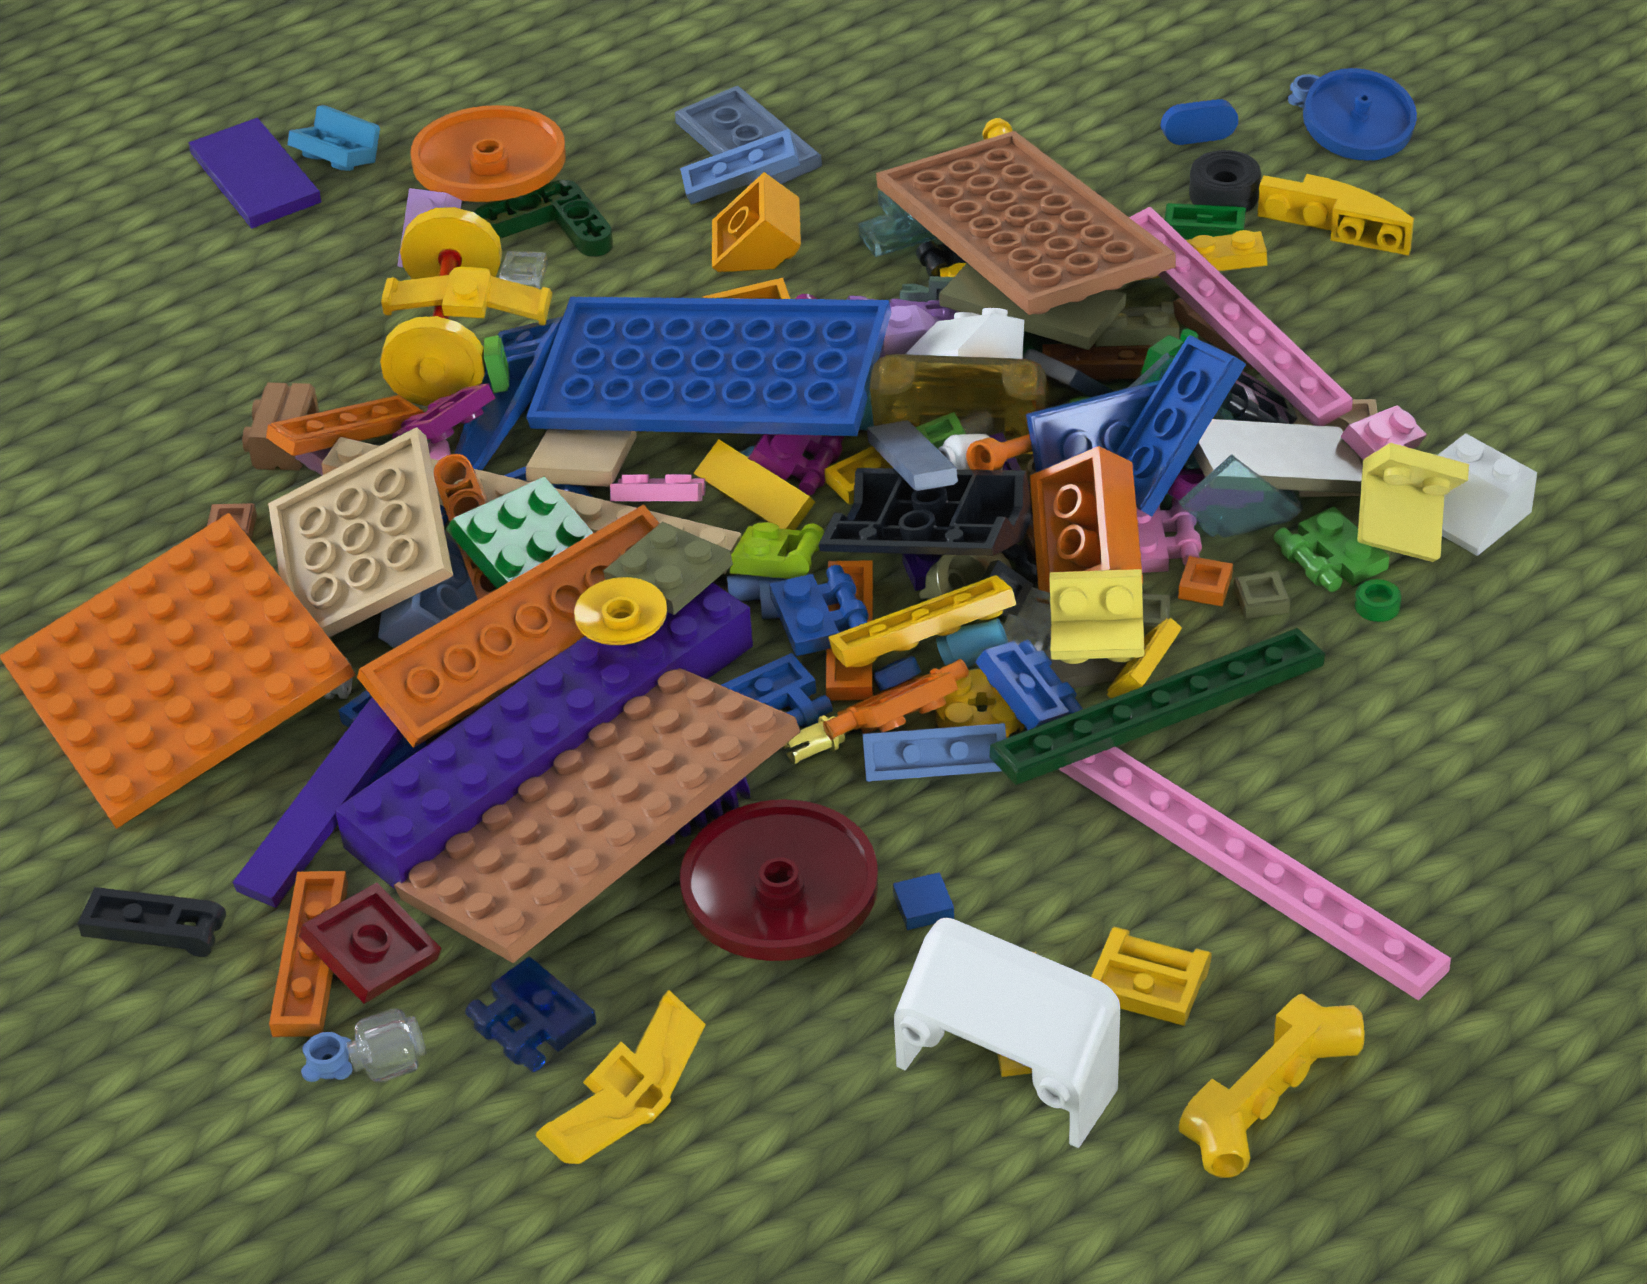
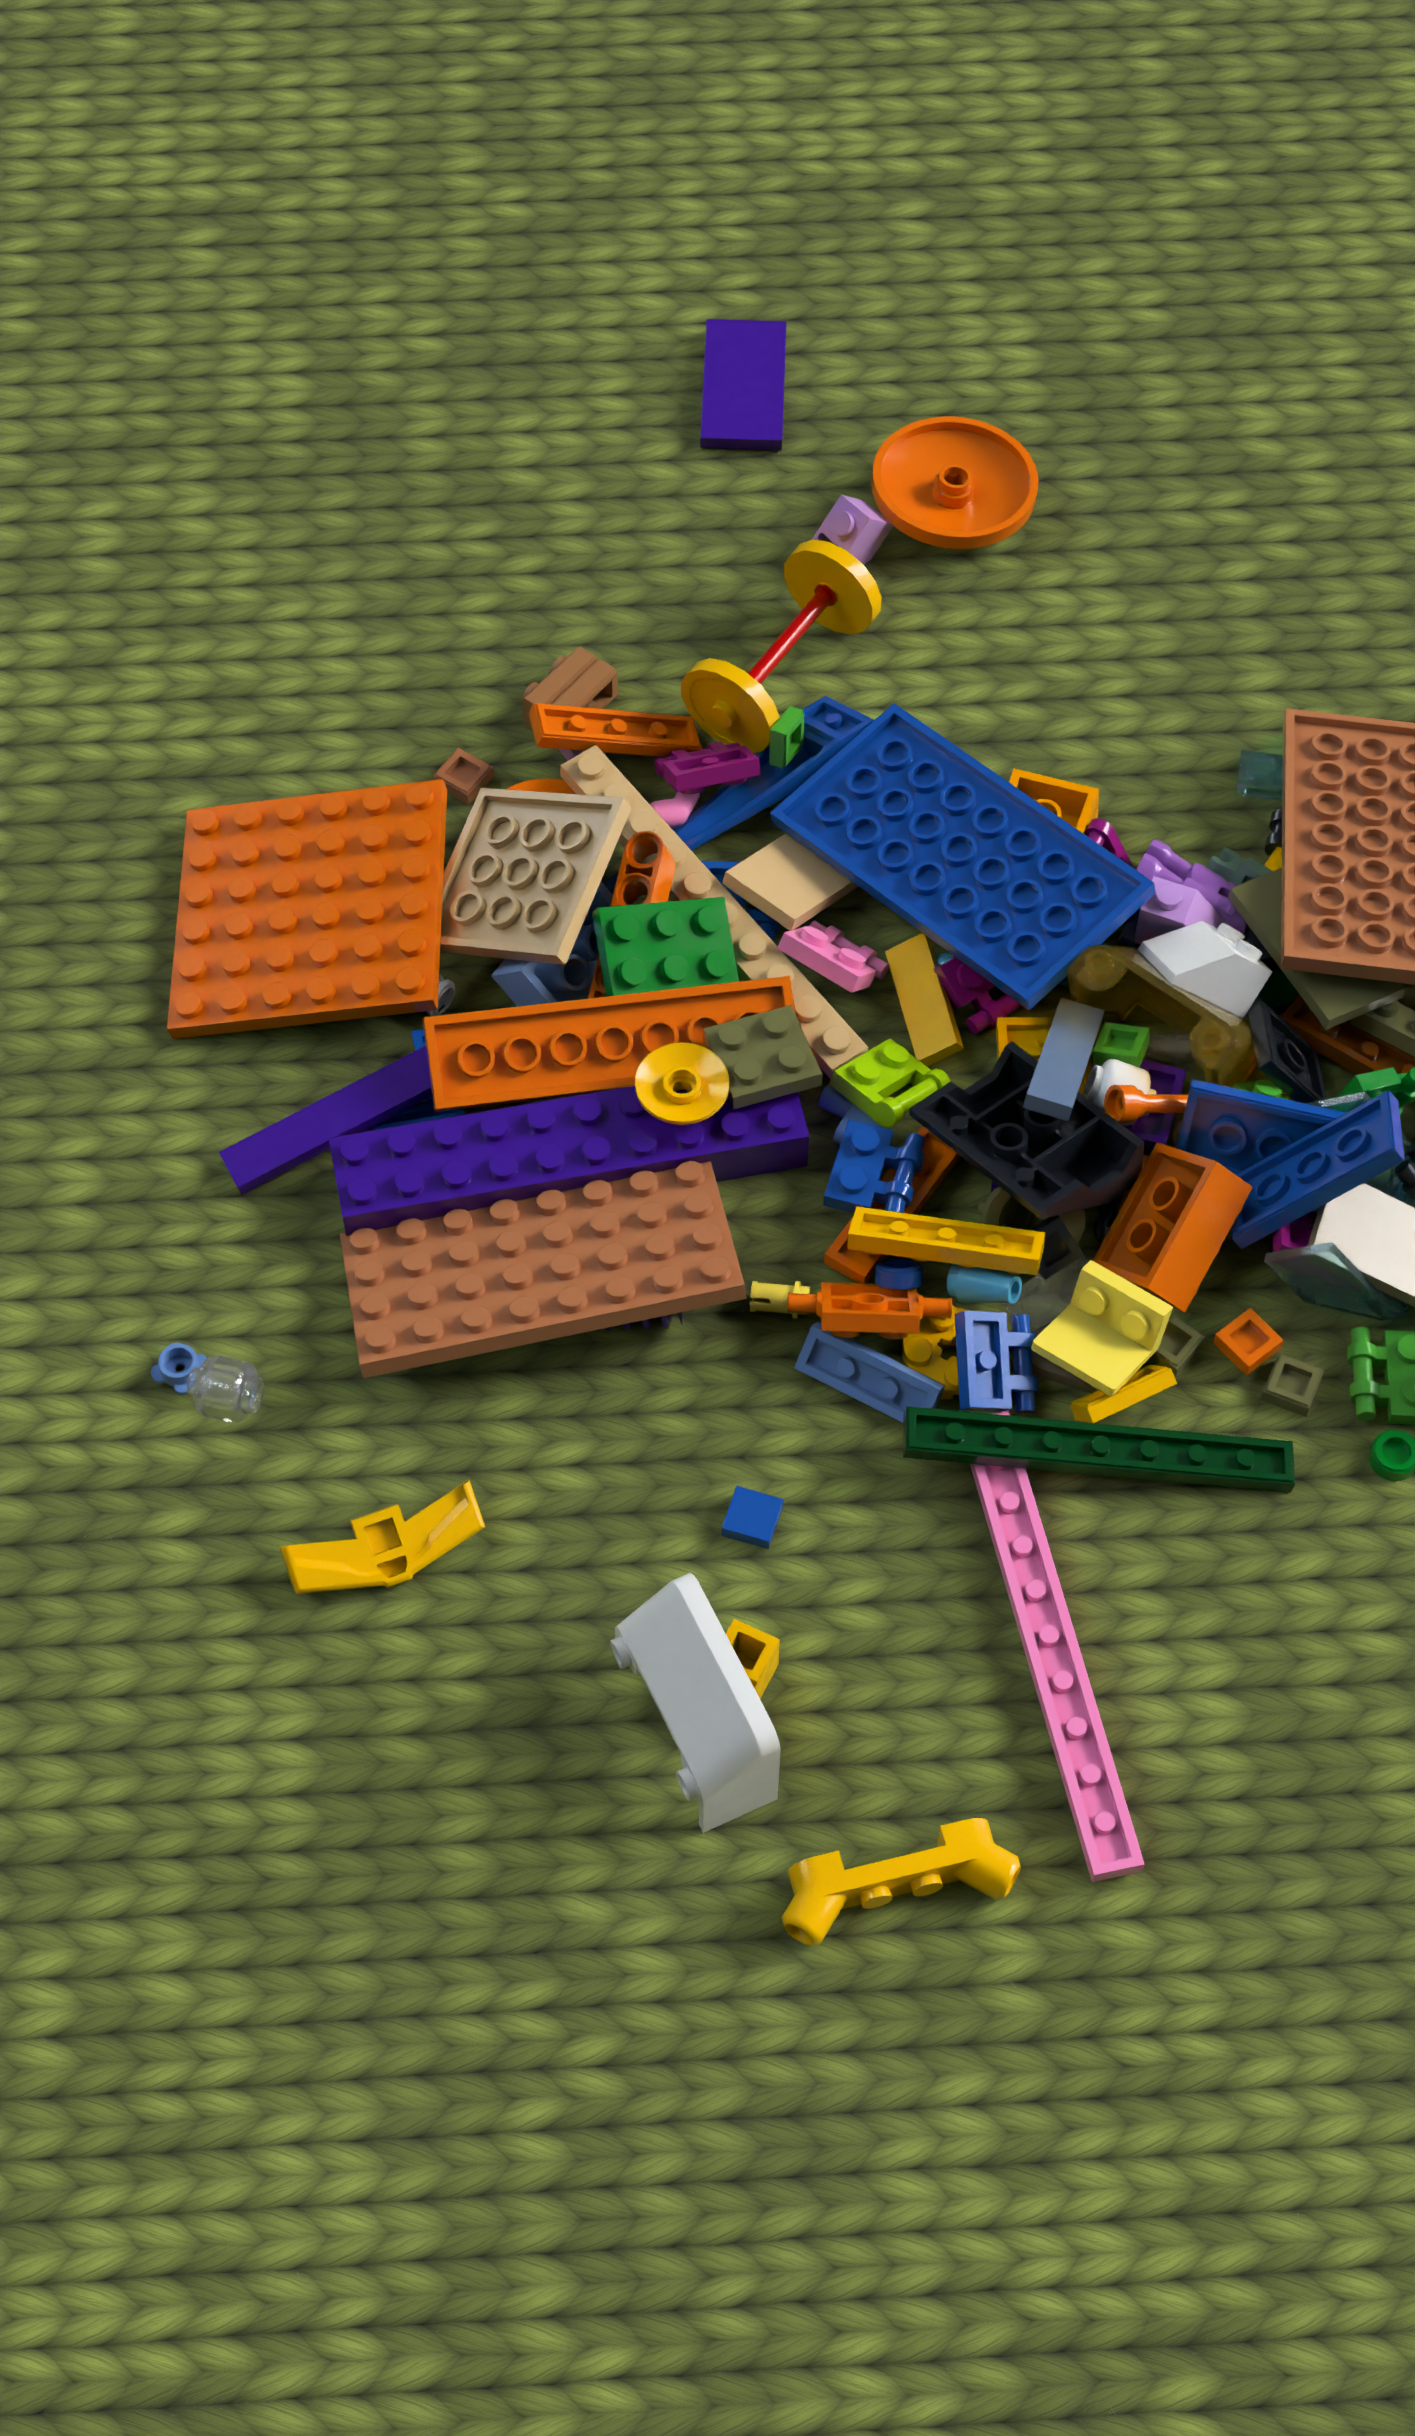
camera: 30 degrees right, 15 degrees up
black plate [77,887,226,957] -> none
orange plate [269,871,348,1037] -> none
dark azure bracket [287,105,380,171] -> none
dark red plate [299,882,442,1004] -> none
yellow plate [381,267,553,325] -> none
clear blue plate [465,956,597,1072] -> none
dark green beam [474,180,613,257] -> none
clear plate [499,251,548,289] -> none
sand blue tile [675,86,822,186] -> none
medium blue plate [680,129,800,205] -> none
dark red dish [680,799,878,961] -> none
light orange slope [712,172,801,272] -> none
blue plate [721,653,833,728] -> none
yellow plate [1091,926,1212,1026] -> none
bright pink plate [1136,497,1202,573] -> none

